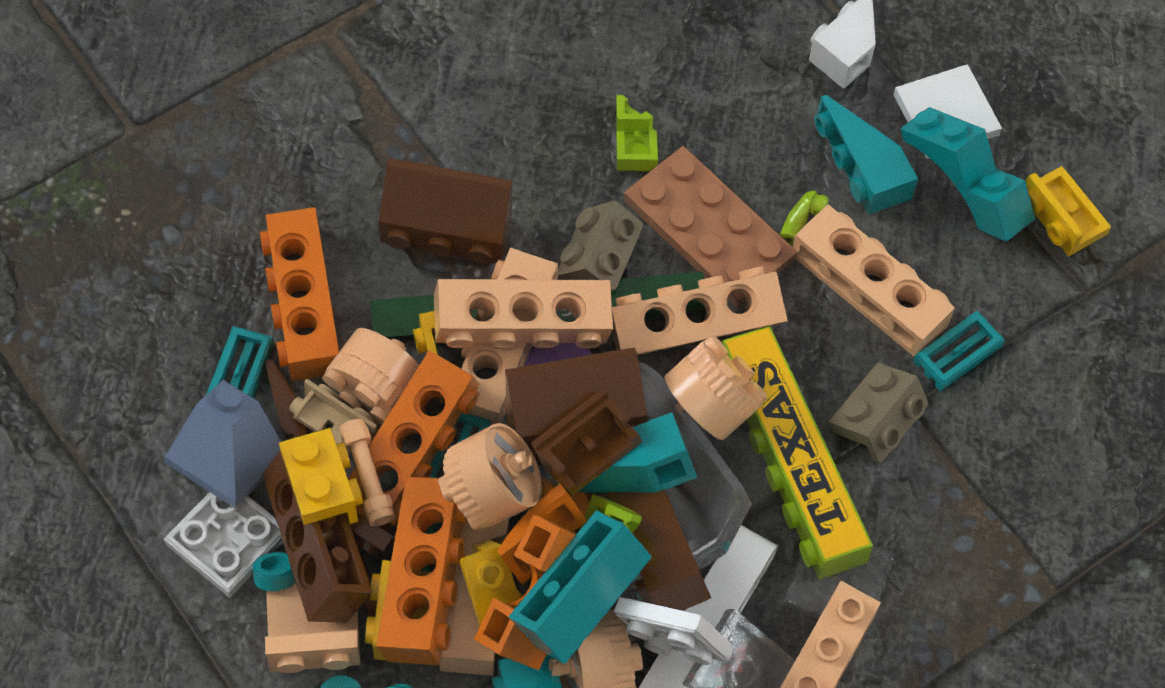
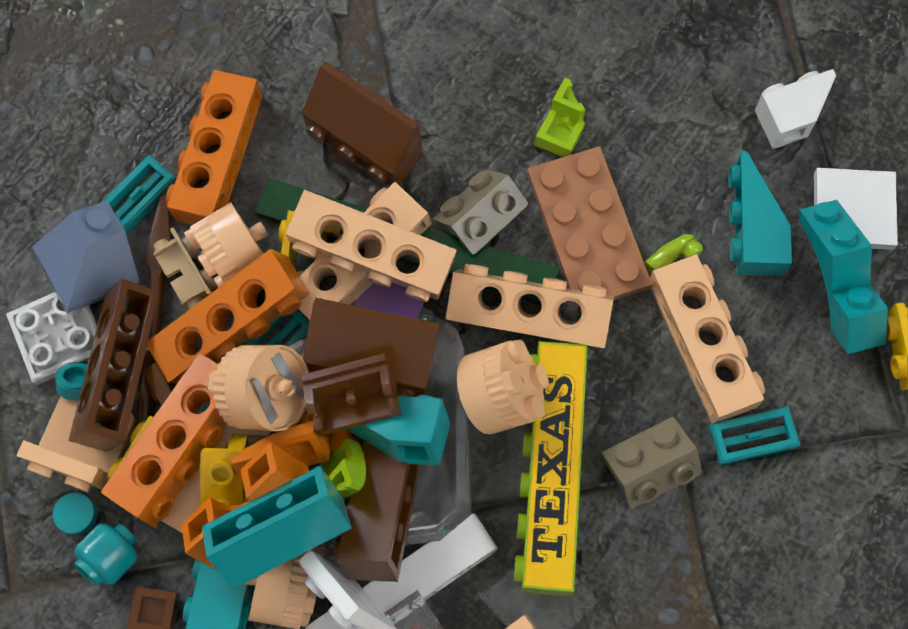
camera: 35 degrees right, 10 degrees up
yellow bracket [279,428,363,525] -> none
light nougat bar [339,419,396,527] -> none

